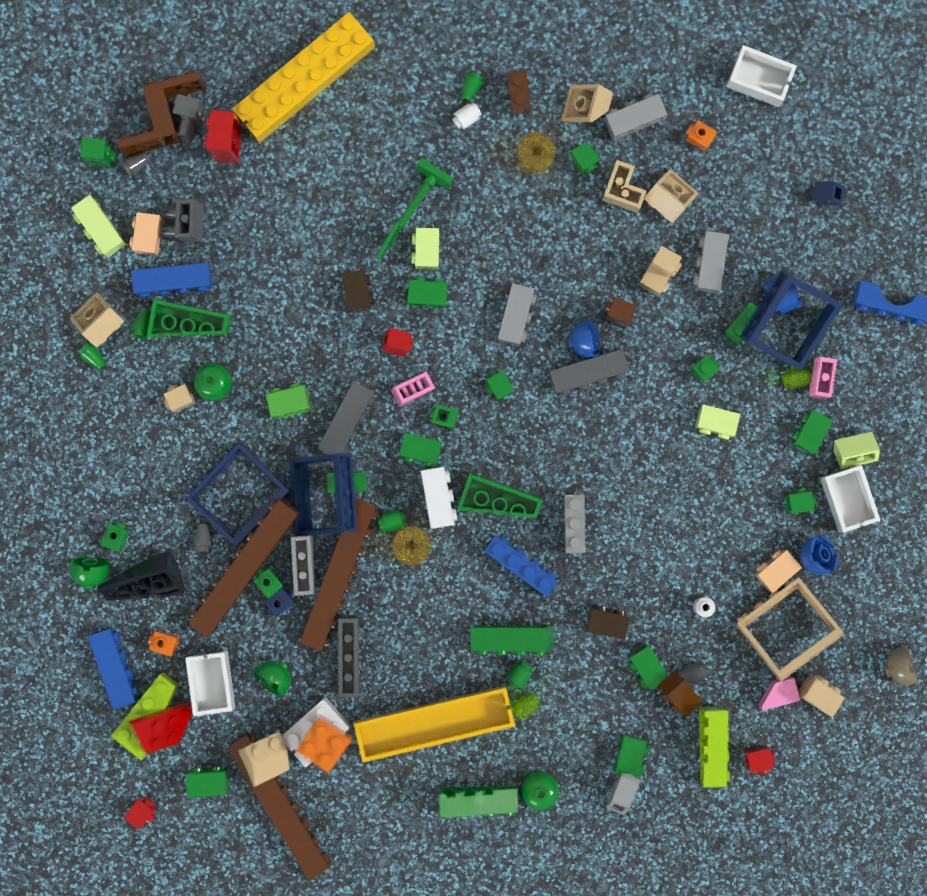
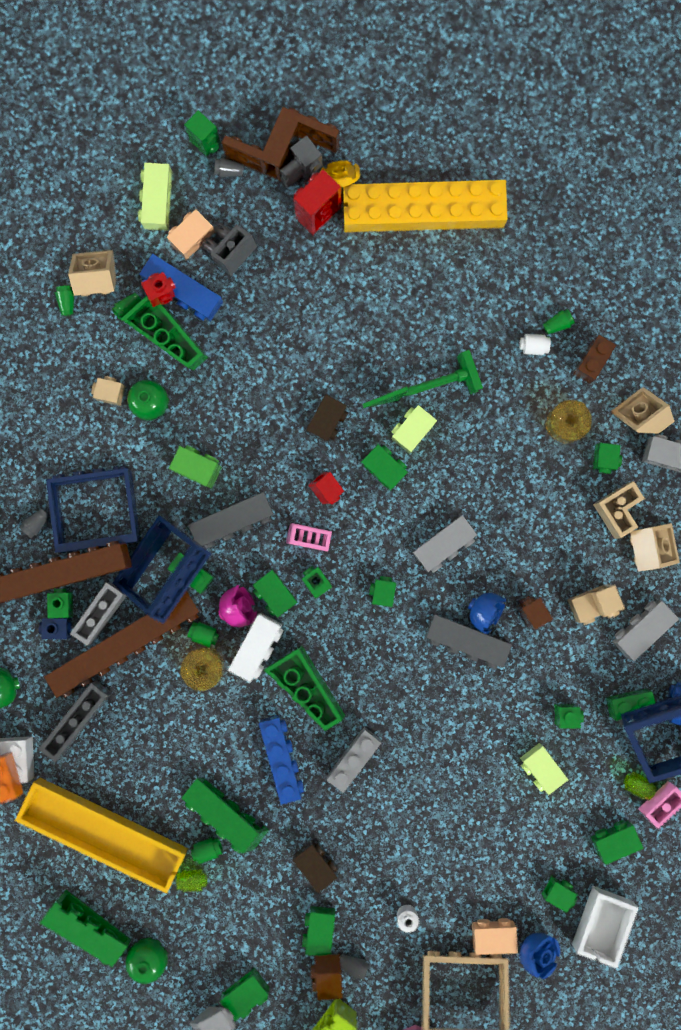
camera: 40 degrees right, 0 degrees up
yellowish green brick [833,432,880,469] -> none
none -> red brick [141,272,176,307]
none -> dark pink cylinder [218,585,257,627]
none -> yellow tile [320,160,360,187]

